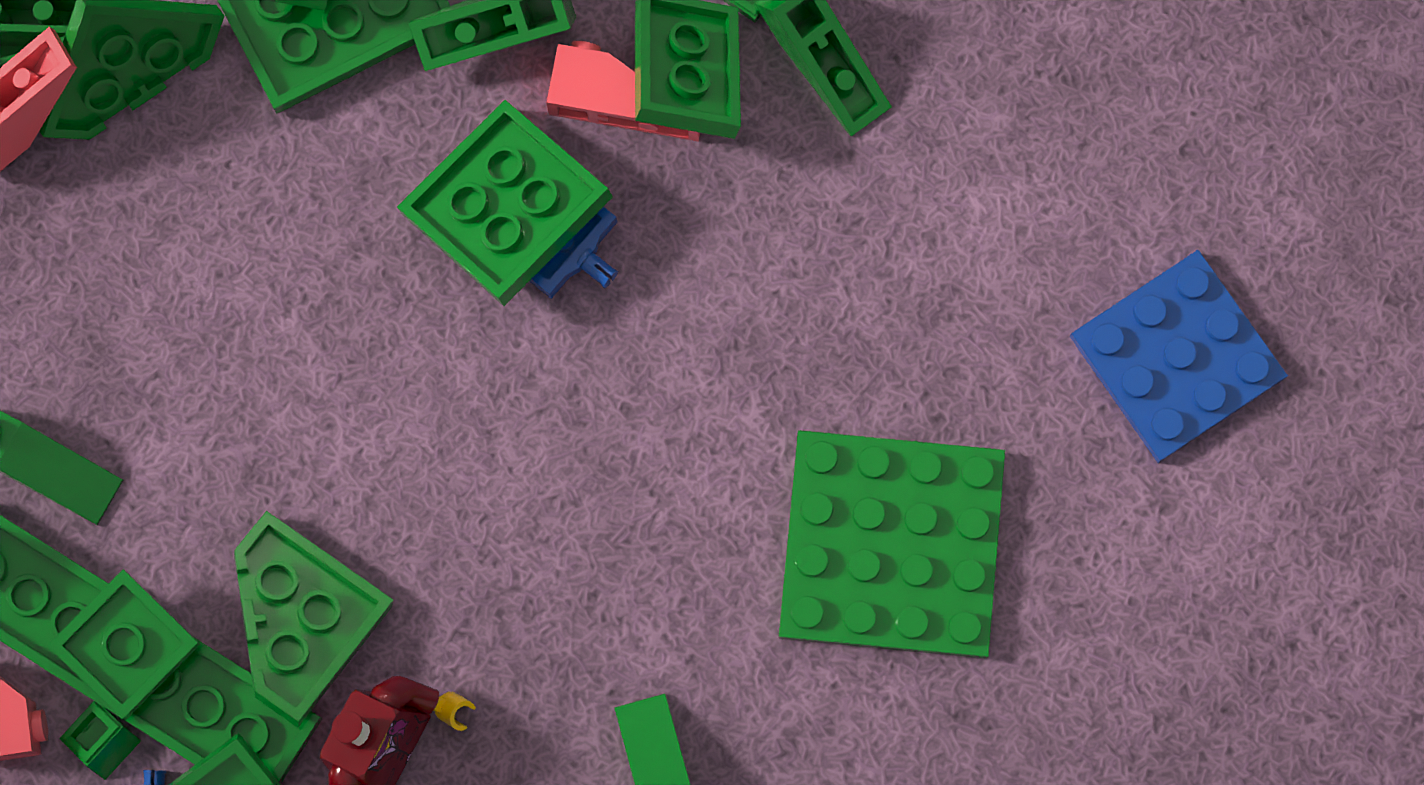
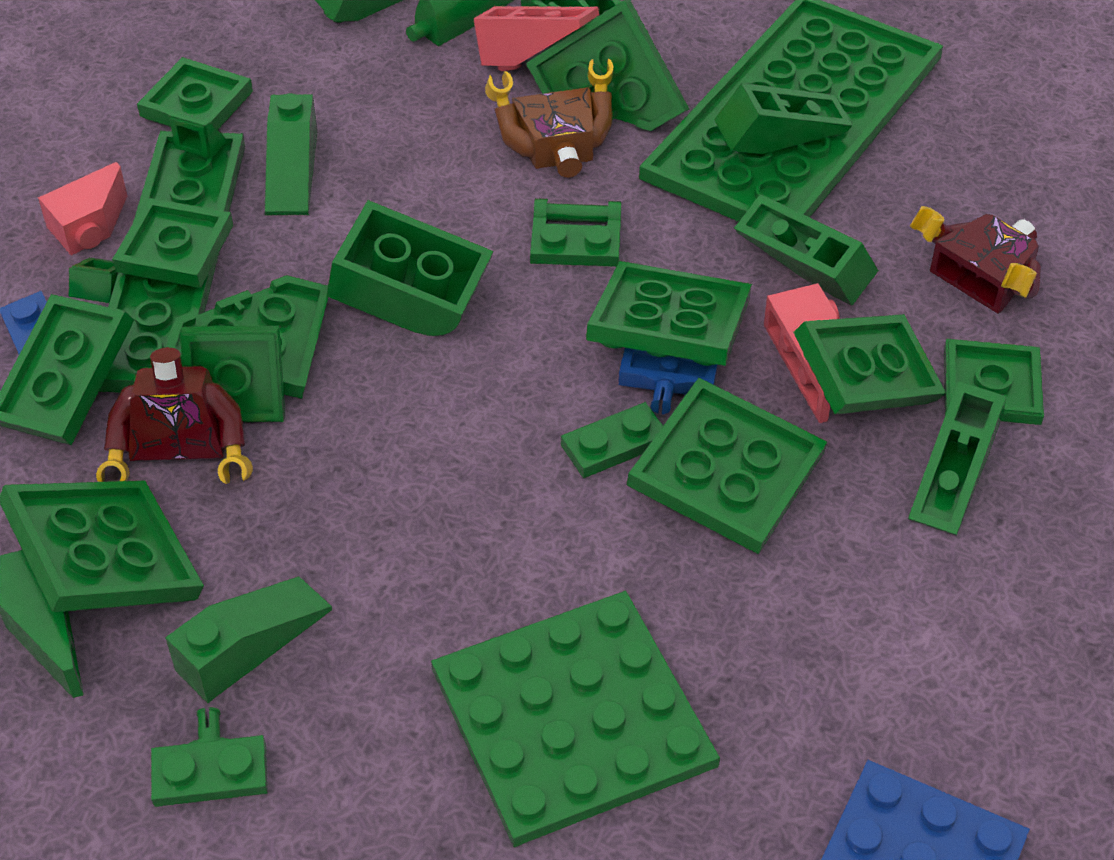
camera: 60 degrees right, 30 degrees down
none -> green tile [179,326,285,422]
none -> green brick [326,200,493,336]
none -> dark orange torso [485,59,613,178]
none -> green plate [530,198,622,267]
none -> green plate [561,402,663,479]
none -> green plate [626,377,828,554]

